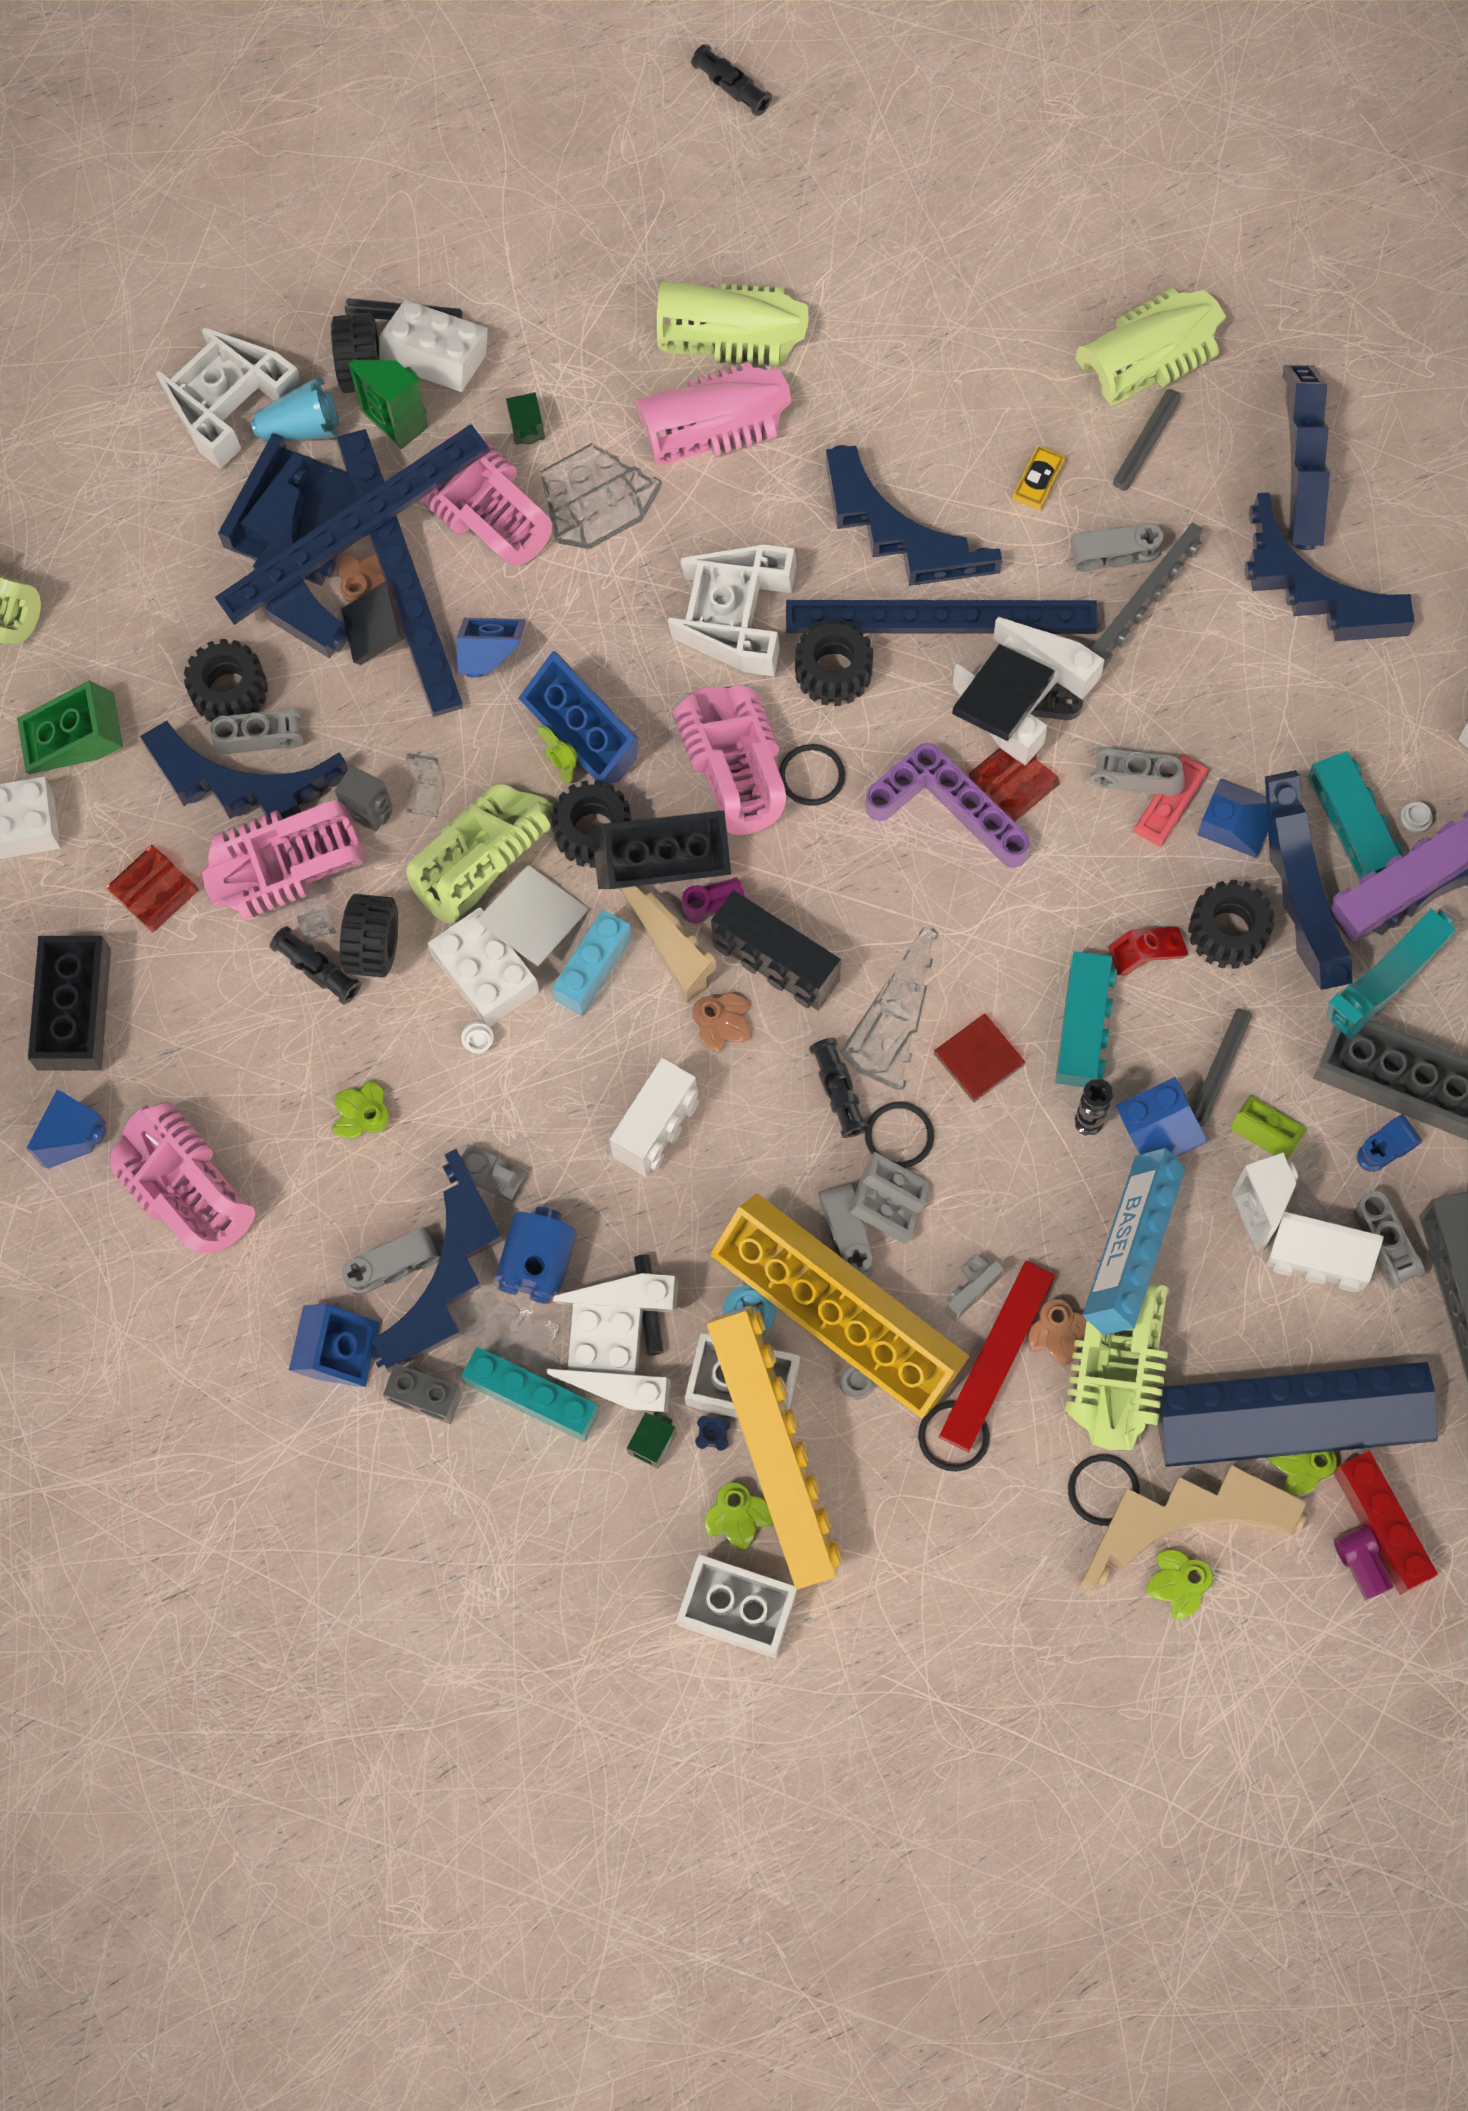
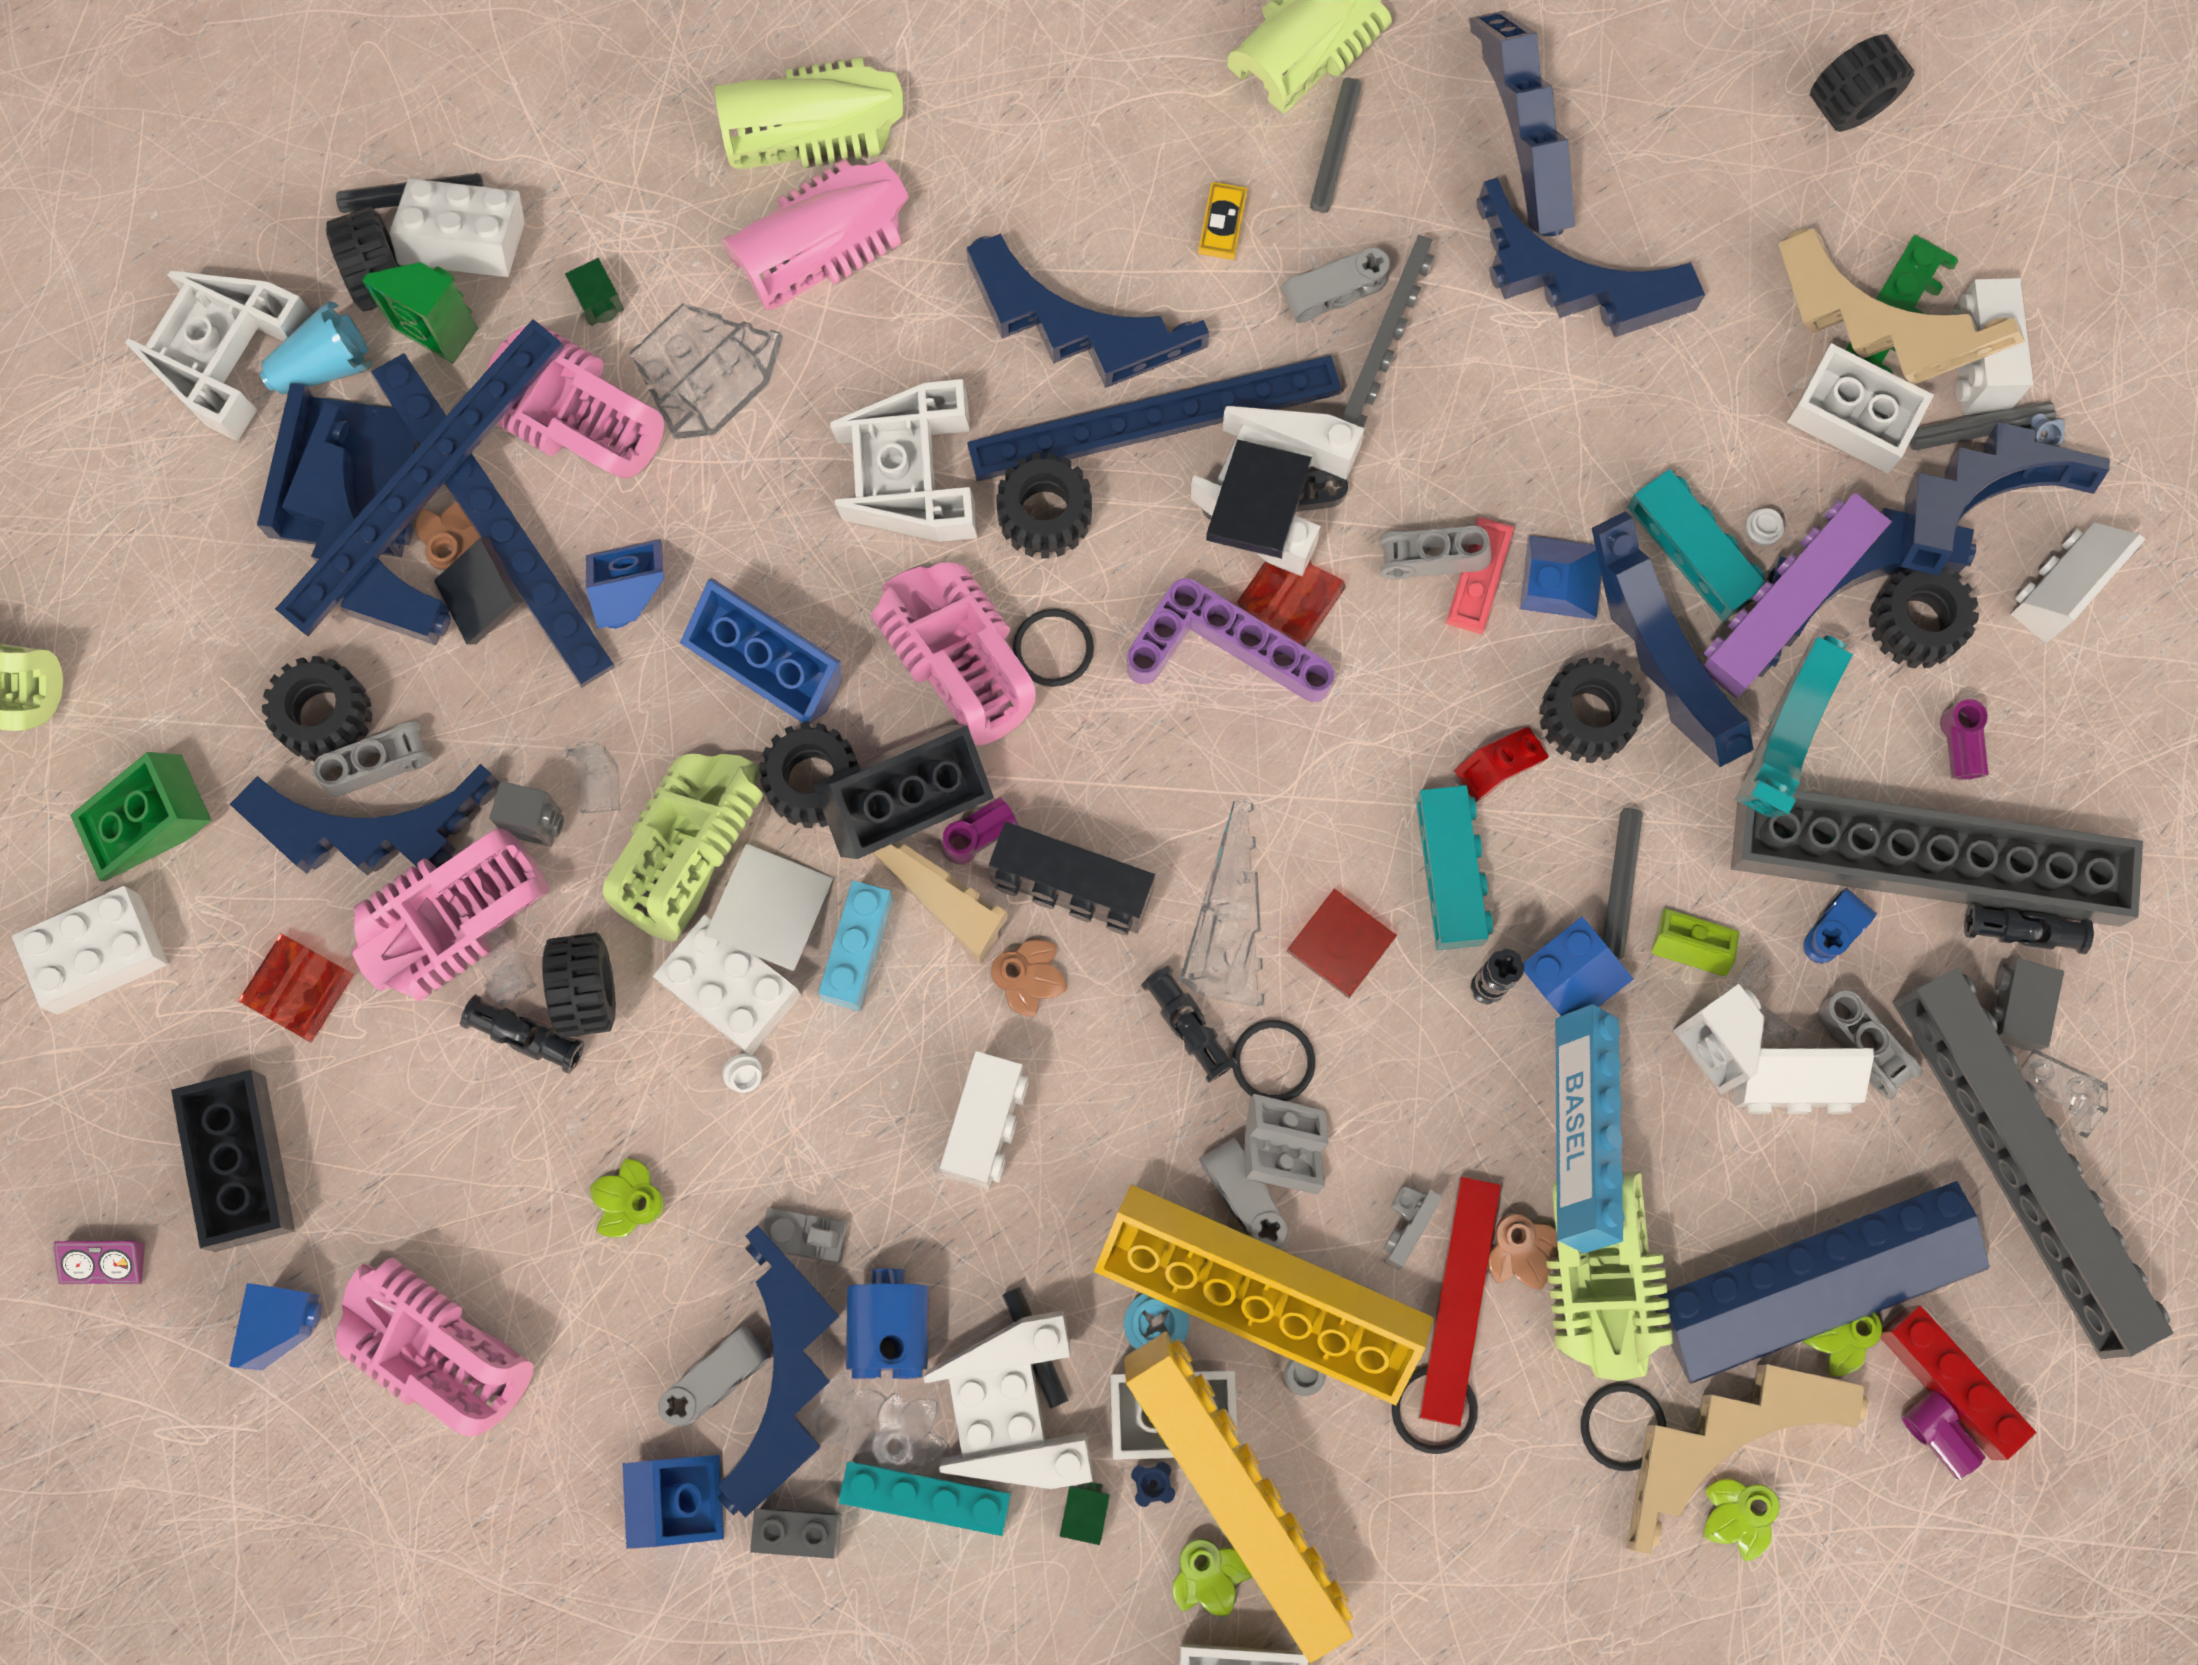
camera: 20 degrees left, 5 degrees up
lime plate [536,726,577,783] -> none

